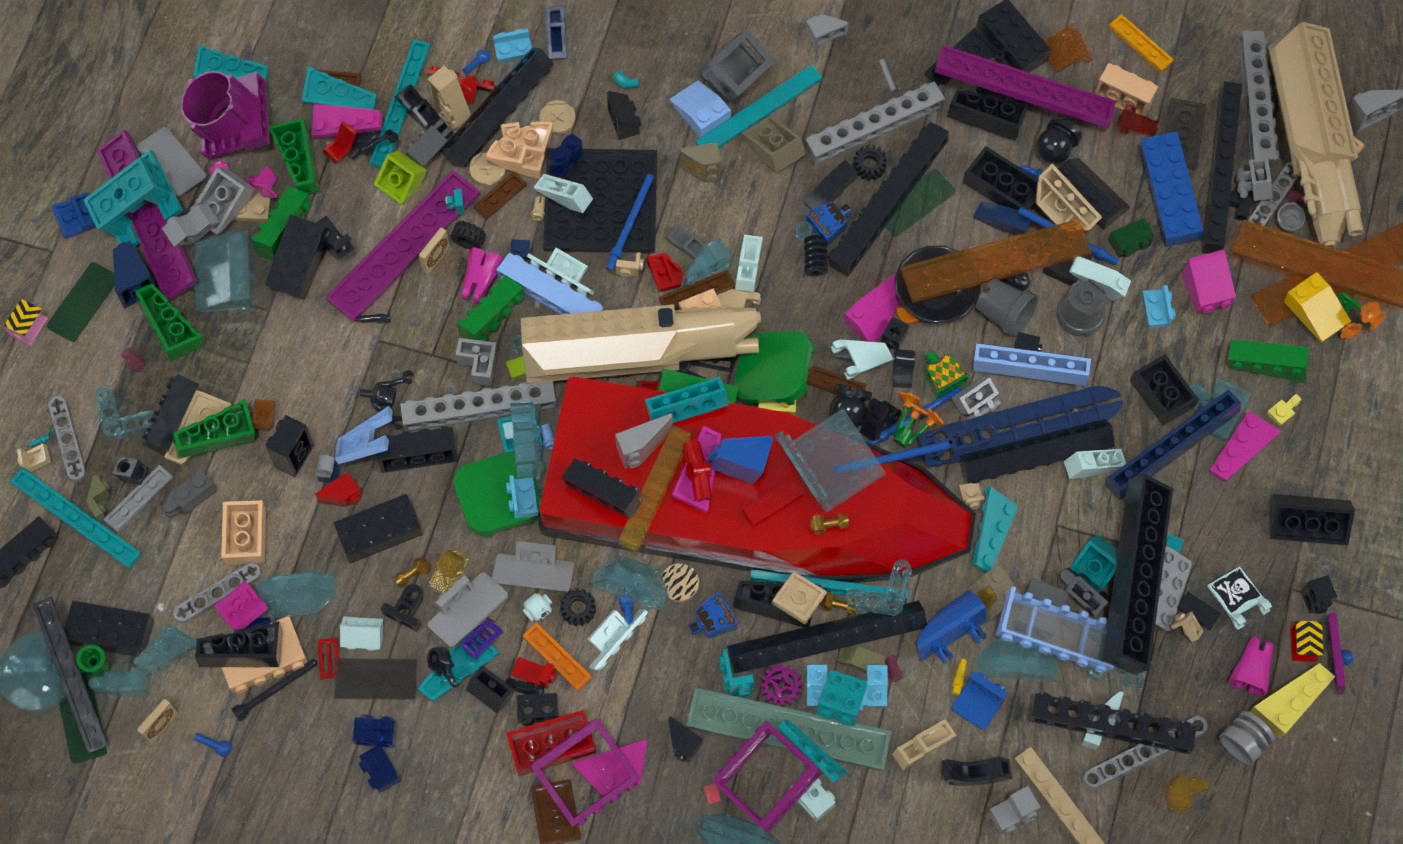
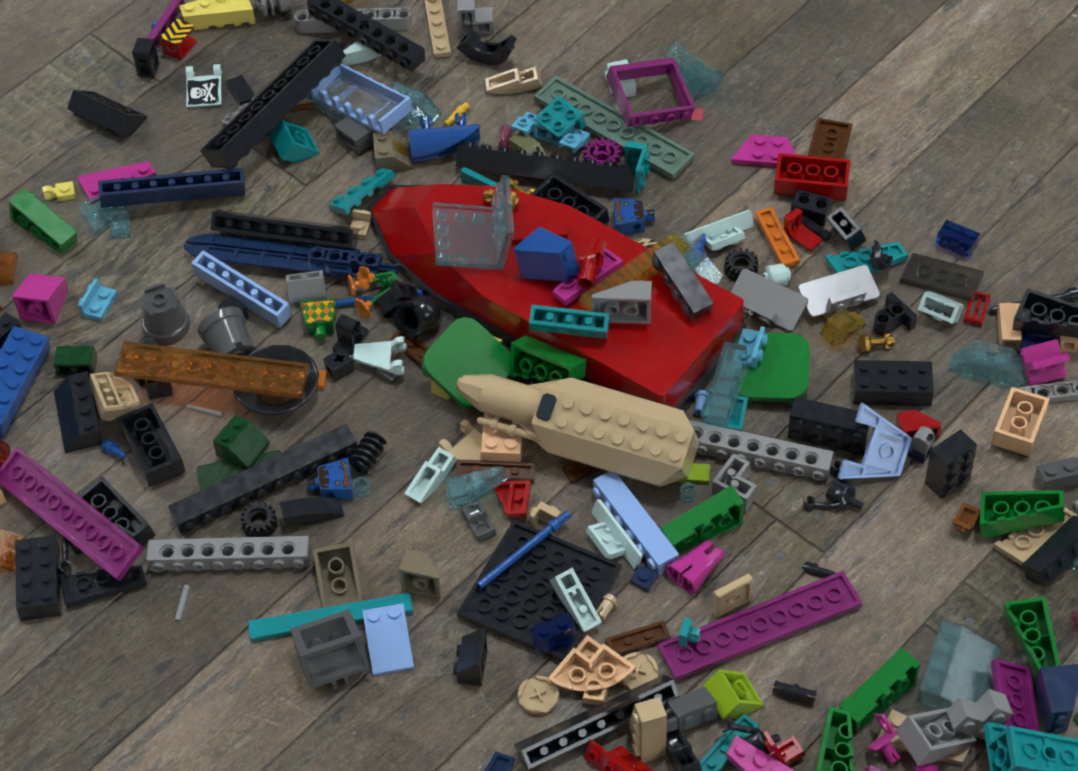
camera: 150 degrees left, 15 degrees down
black brick [265,214,330,300] -> none
black arch [316,215,355,260] -> none
clear blue brick [358,744,401,793] -> none
black tyre [450,221,486,250] -> none
dark purple slope [460,619,503,661] -> none
magenta window [529,718,639,827] -> none
teal arm [613,71,639,89] -> none
black slope [668,716,703,763] -> none
tan tile [772,571,827,624] -> none
teal wing [778,719,848,783] -> none
light grey slope [806,14,848,47] -> none
blue bar [834,441,950,474] -> none
dark pink wedge [844,273,900,342] -> none
clear light blue beam [846,560,912,615] -> none
blue bracket [952,671,1008,730] -> none
dark blue slope [973,202,1032,238] -> none
blue bar [1018,207,1119,265] -> none
black tile [1036,117,1082,164] -> none
black hinge [1060,568,1111,616] -> none
light aqua slope [1064,449,1126,479] -> none
light aqua slope [1069,256,1131,301] -> none
black brick [1130,354,1199,426] -> none
tan bracket [1170,611,1204,642] -> none
dark pink piece [1228,636,1274,696] -> none
none -> dark green slope [213,415,270,469]
none -> black pin [772,680,817,704]

